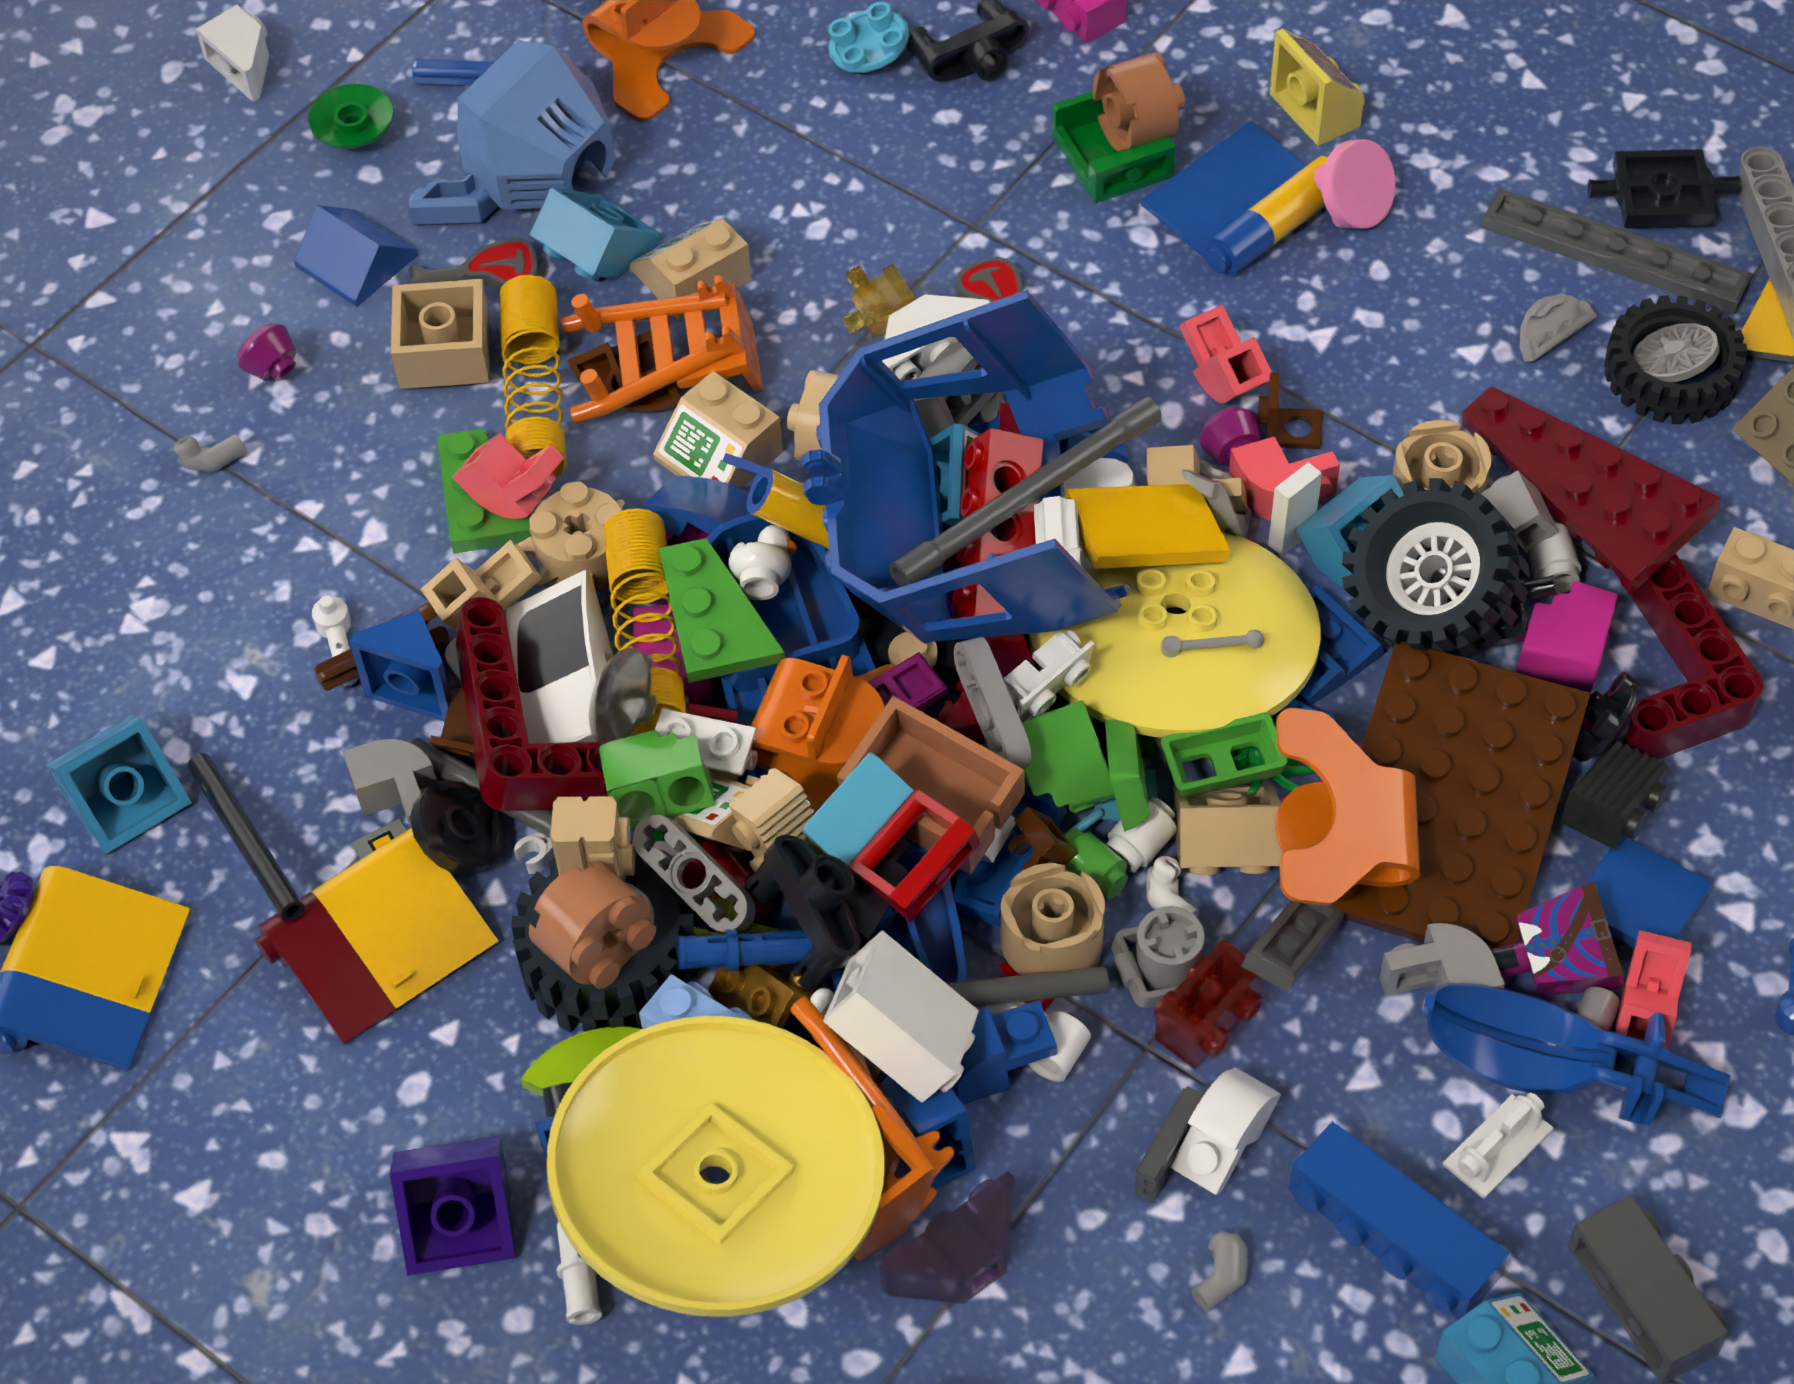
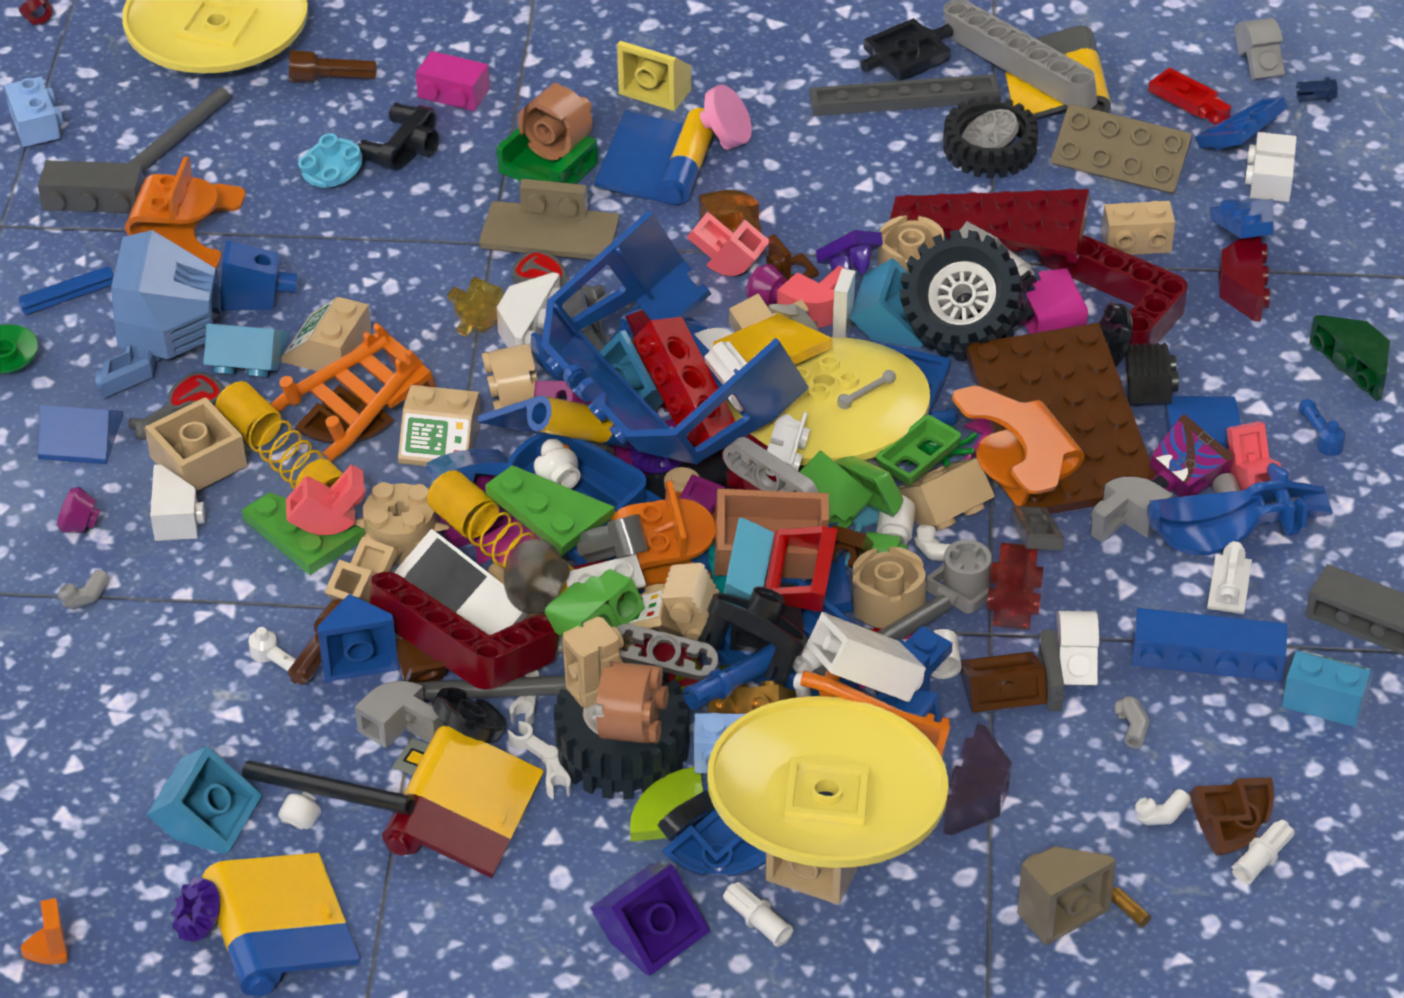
camera: 35 degrees left, 10 degrees down
dark grey piece [889,397,1162,587] -> none
light grey plate [1520,293,1597,362] -> none
none -> white slope [150,464,205,541]
none -> blue torso [220,240,297,311]
none -> white piece [278,792,321,830]
none -> dark tan bracket [479,179,620,260]
none -> white piece [508,721,571,799]
none -> dark grey piece [576,514,648,563]
none -> clear orange brick [699,190,762,233]
none -> dark purple tile [816,230,883,275]
none -> reddish brown tile [960,651,1047,713]

